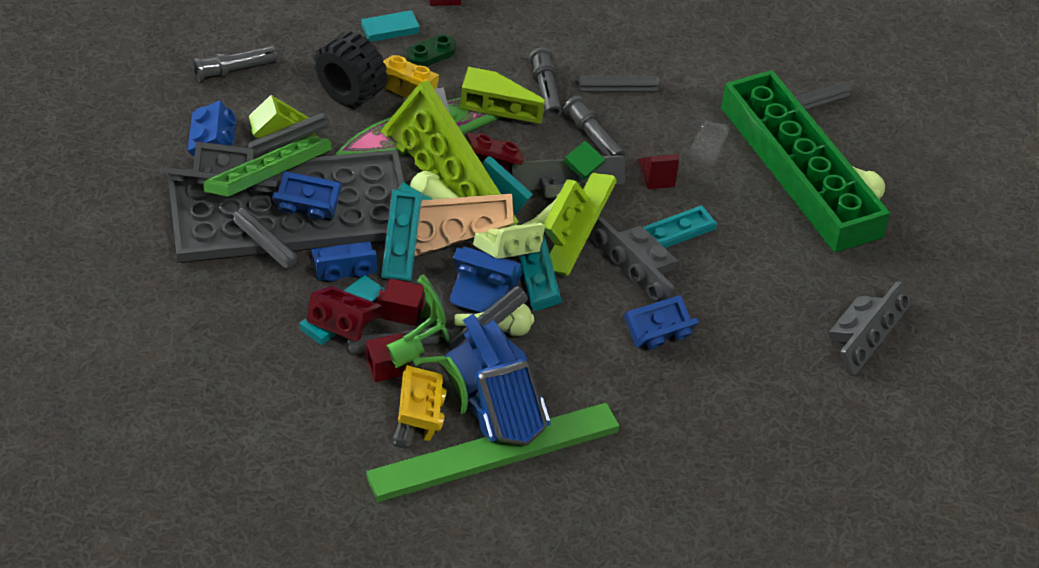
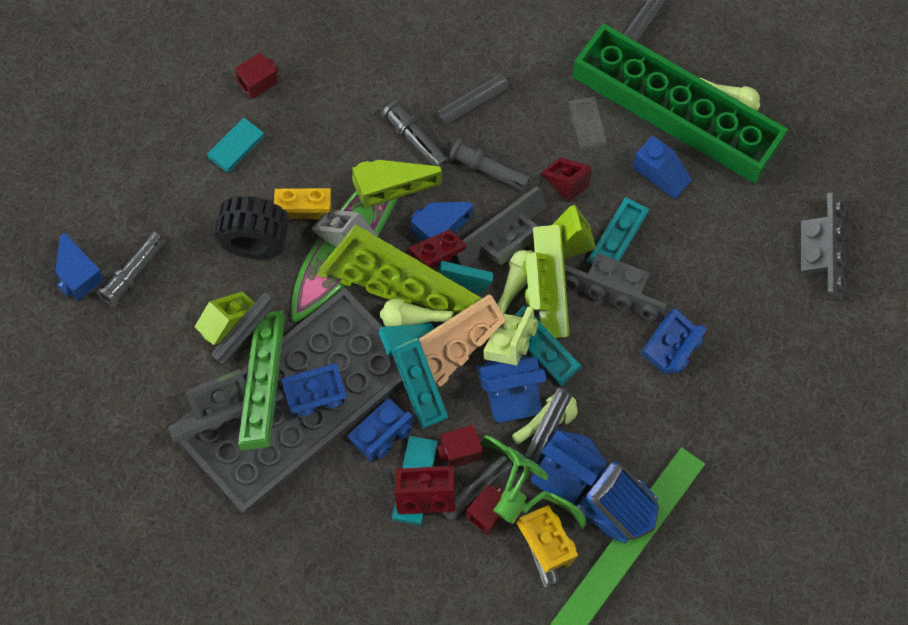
camera: 30 degrees left, 20 degrees up
blue bracket [188,100,237,156] -> none
dark grey axle [233,208,297,269] -> none
dark green plate [407,34,456,67] -> none
green tile [564,141,605,181] -> none
none -> blue slope [56,232,104,301]
none -> blue slope [411,202,473,241]
none -> lime slope [552,205,596,259]
none -> blue slope [633,135,692,199]

